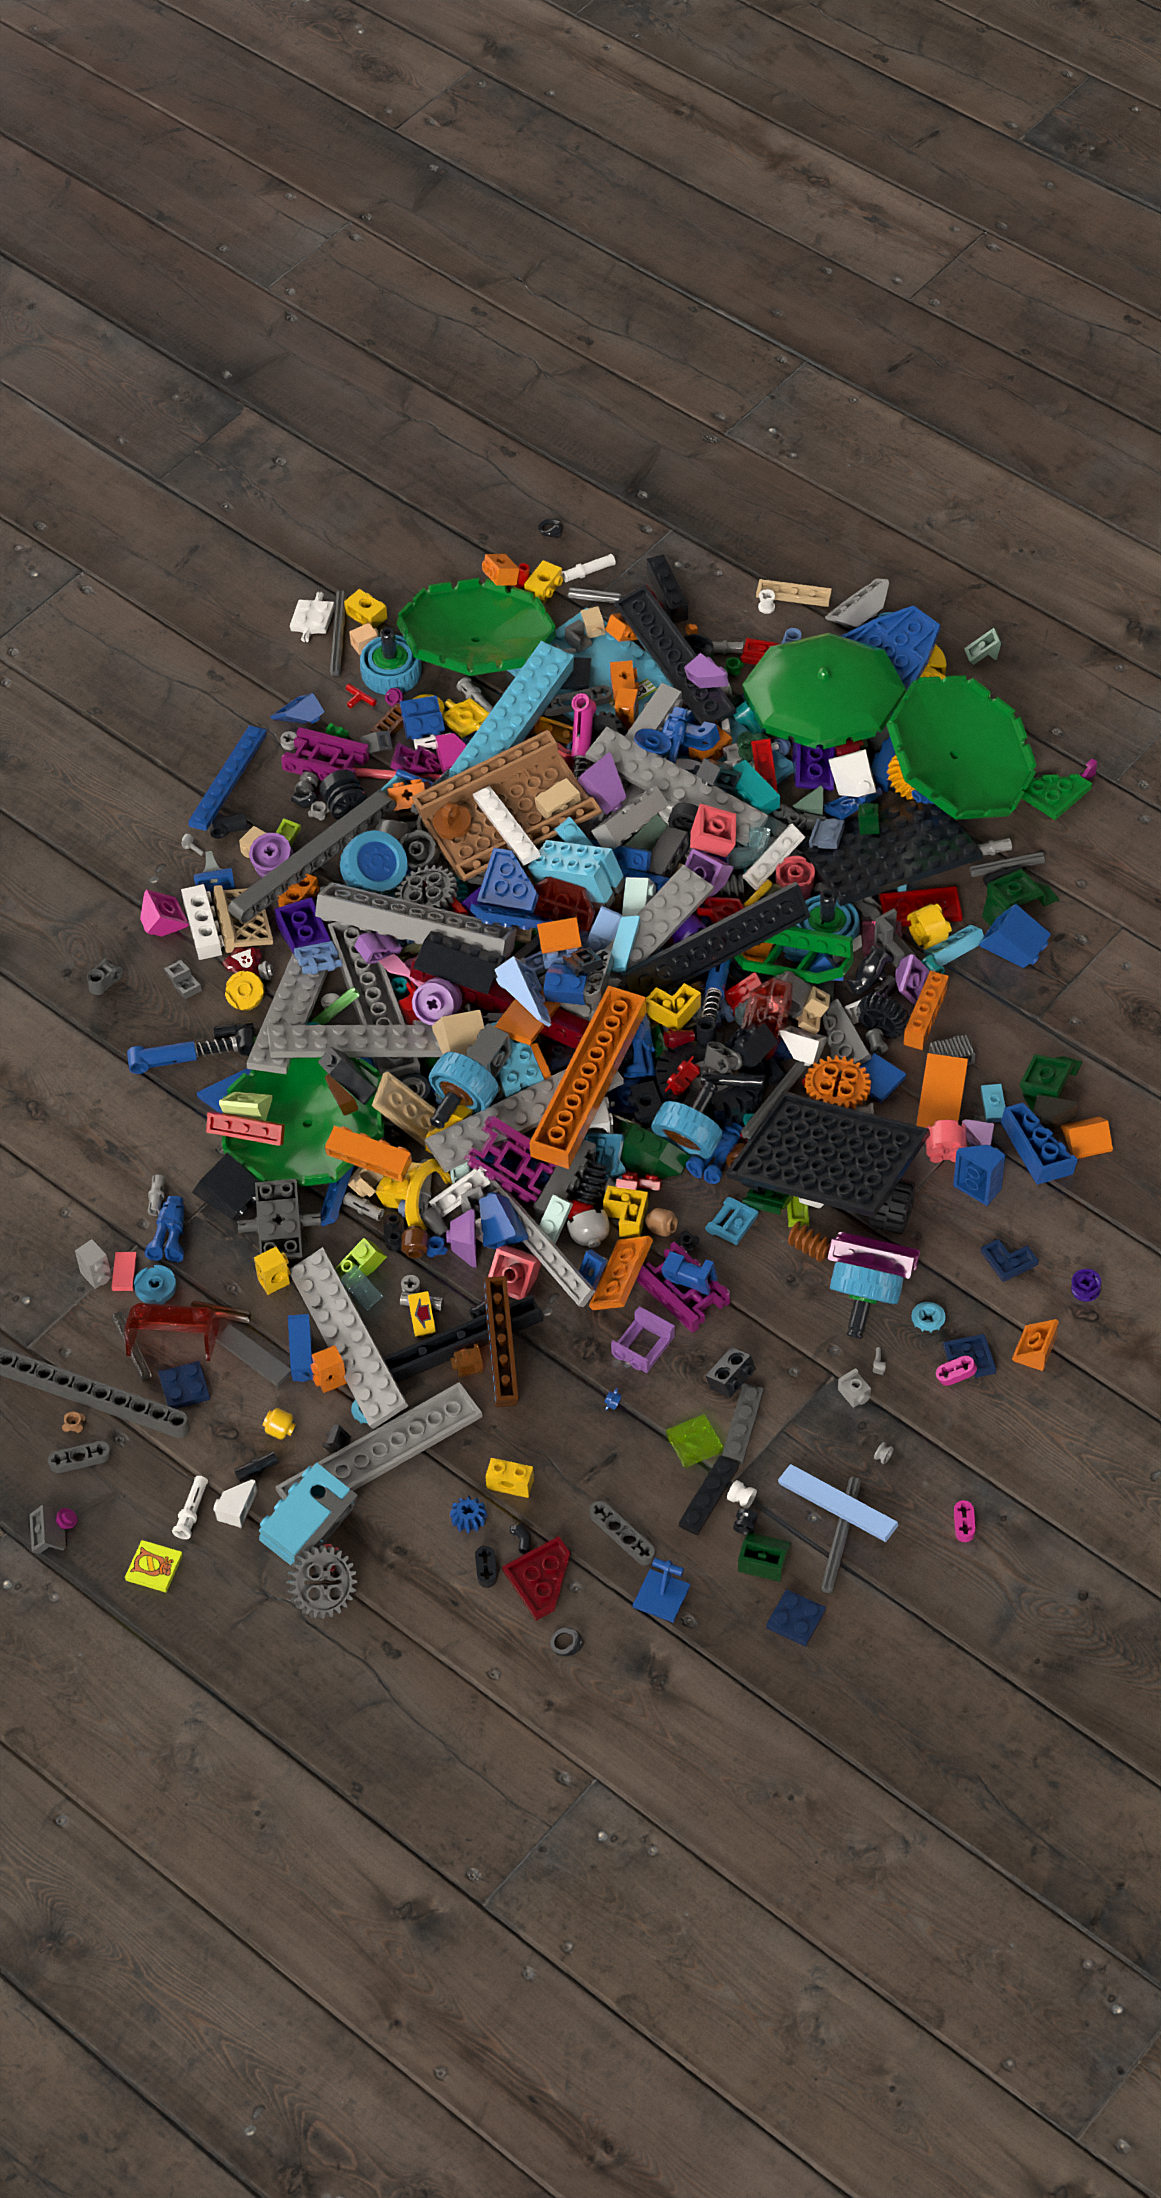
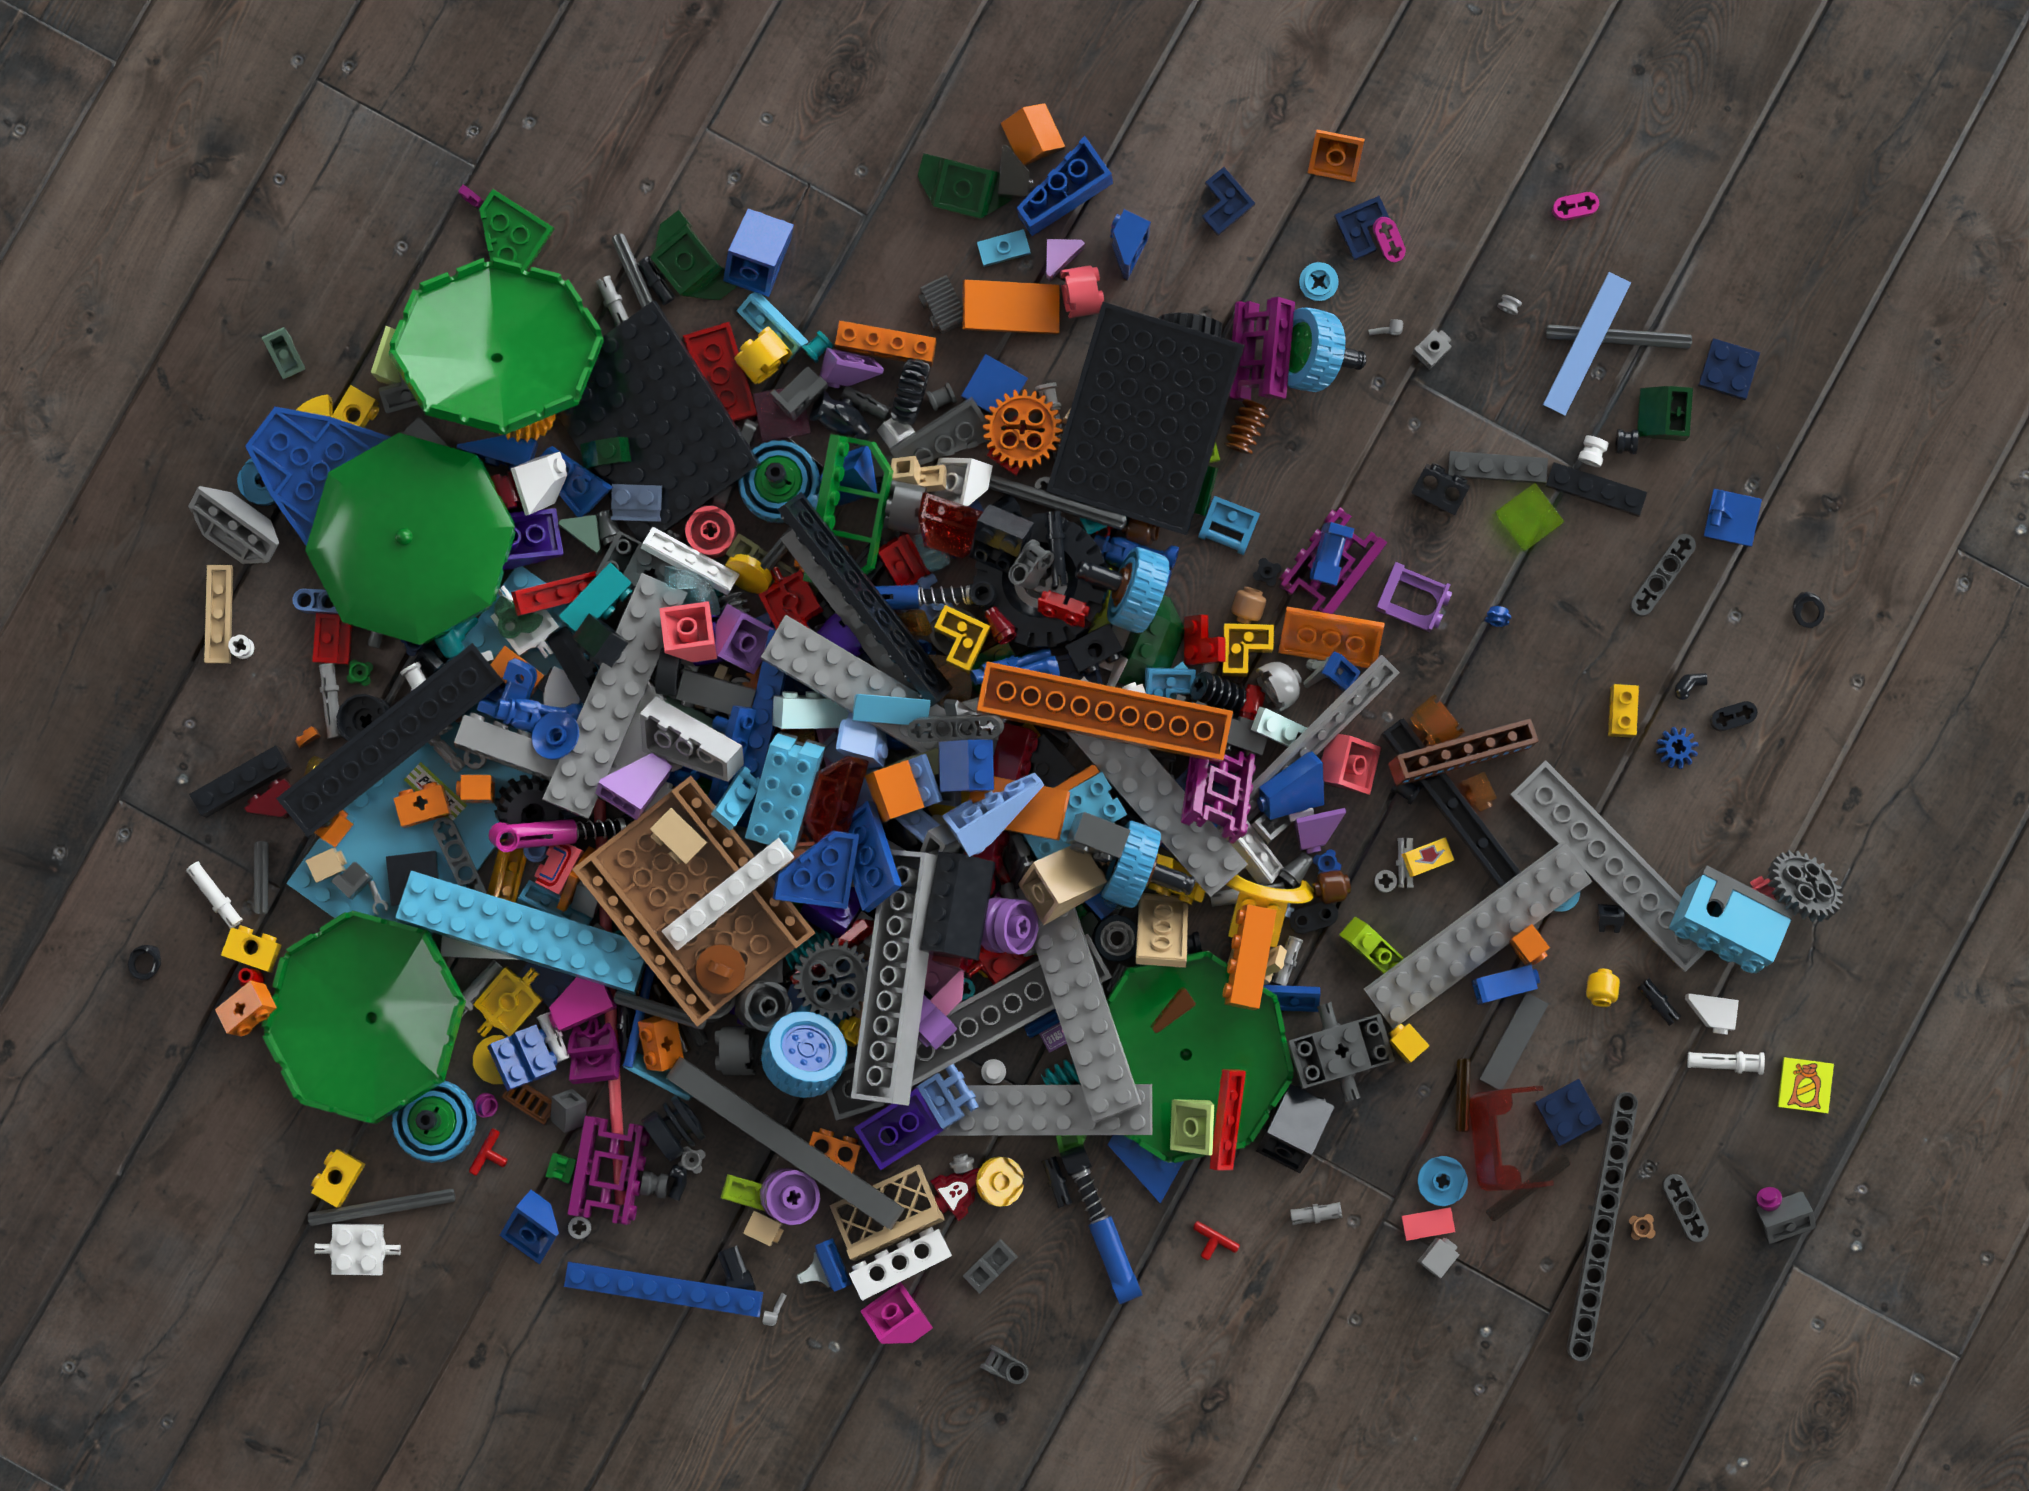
camera: 100 degrees left, 30 degrees up
blue piece [144,1196,184,1262] -> none
bright green axle [311,987,360,1025] -> none
black slope [318,1047,378,1105] -> none
clear light blue plate [340,1265,383,1311] -> none
light nougat brick [349,623,380,655] -> none
dark red plate [502,1536,570,1621] -> none
black plate [562,947,603,977] -> none
medium lavender slope [684,653,729,688] -> none
dark purple wheel [1071,1269,1101,1302] -> none
none -> red piece [1193,1221,1240,1261]
none -> clear orange brick [1410,694,1465,746]

